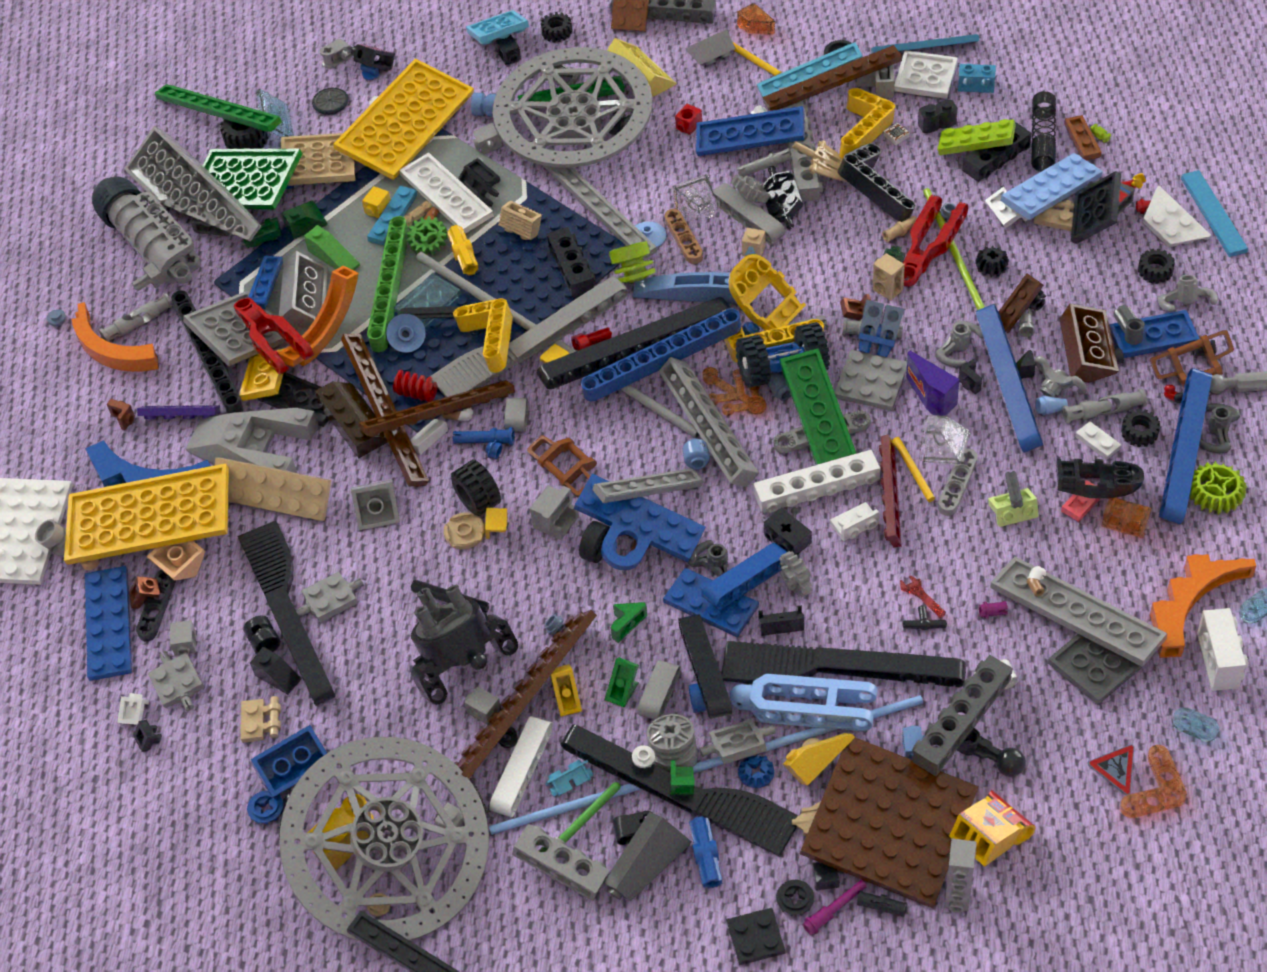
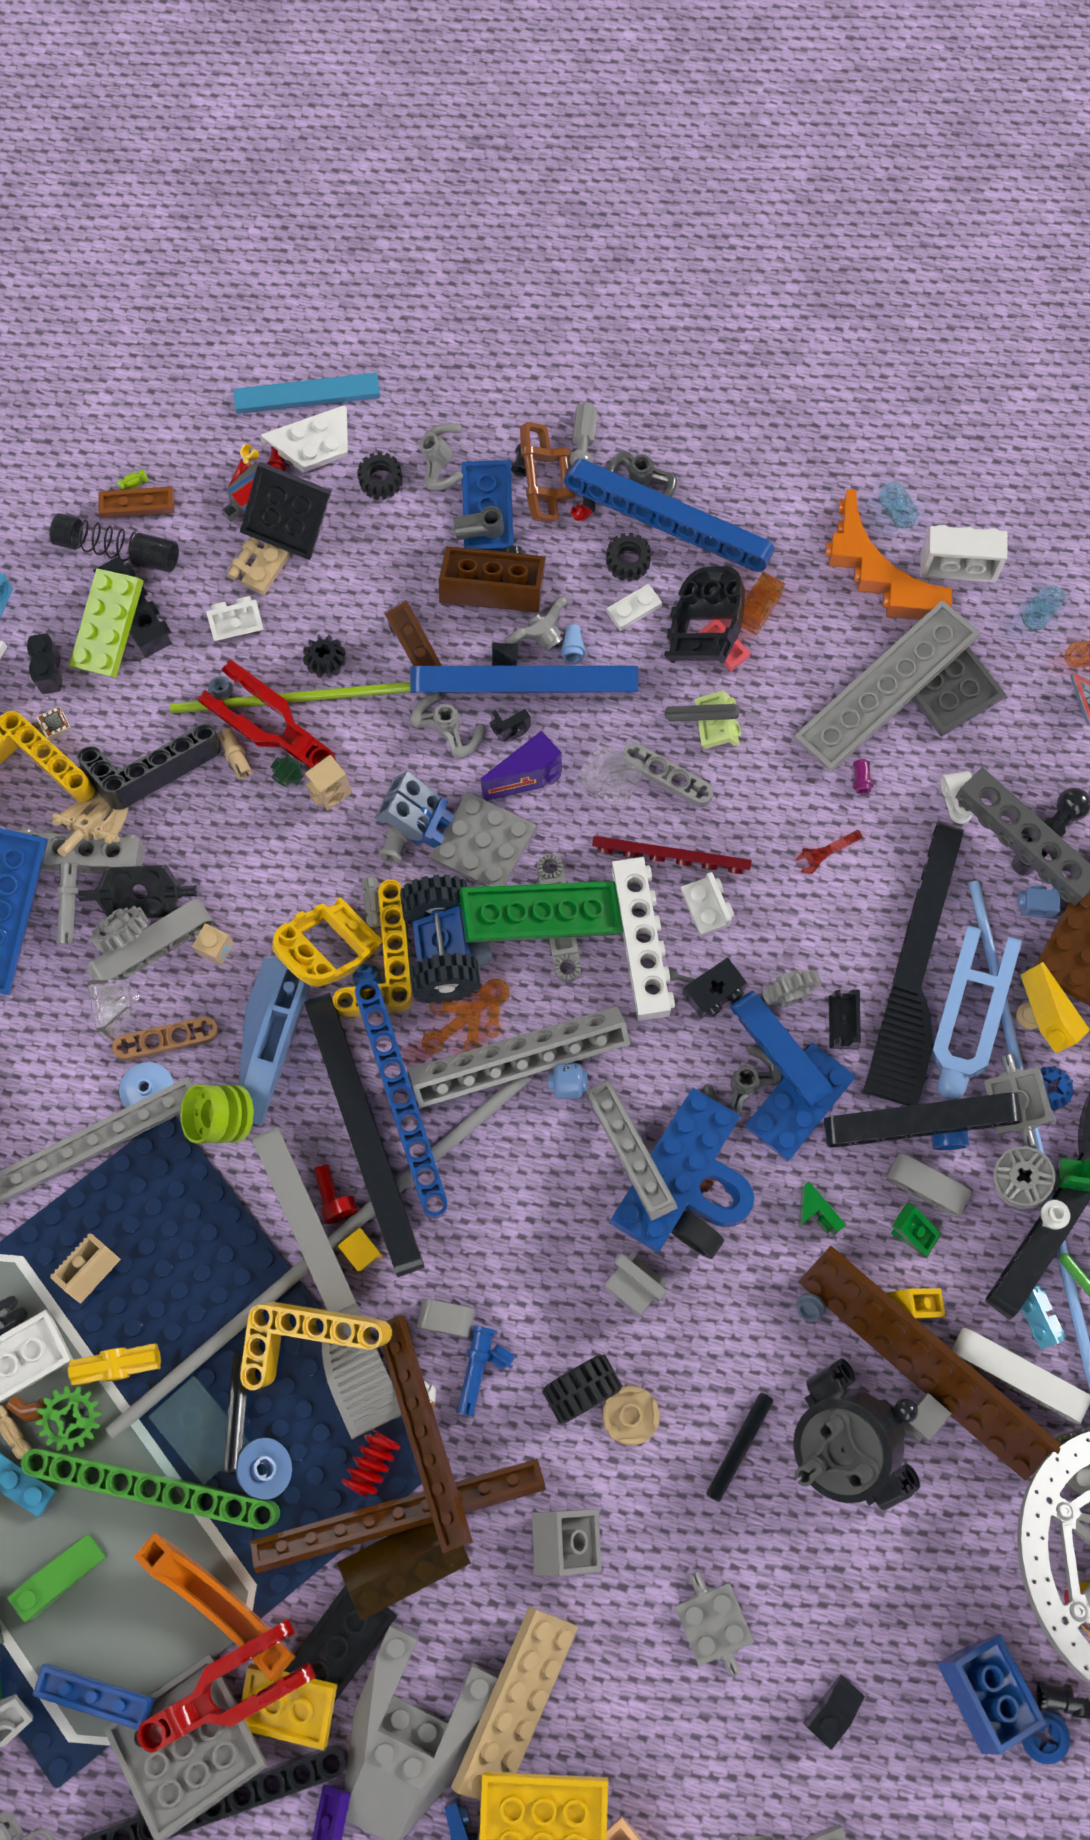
camera: 85 degrees left, 20 degrees up
black piece [237,520,336,706] -> none
tan plate [241,696,281,743] -> none
black wheel [243,615,281,655] -> none
light grey slope [279,251,328,328] -> none
white slope [410,419,448,455] -> none
yellow panel [485,508,508,539] -> none
dark orange bar [527,435,597,498] -> none
black brick [547,227,596,298] -> none
copper bracket [840,294,871,320] -> none
yellow bar [892,437,935,502] -> none
black piece [902,605,947,630] -> none
light blue plate [1000,153,1103,220] -> none
light grey pin [1019,308,1035,337] -> none
arm [1027,566,1046,597] -> none
light grey piece [1062,388,1147,424] -> none
lime gear [1189,461,1247,515] -> none

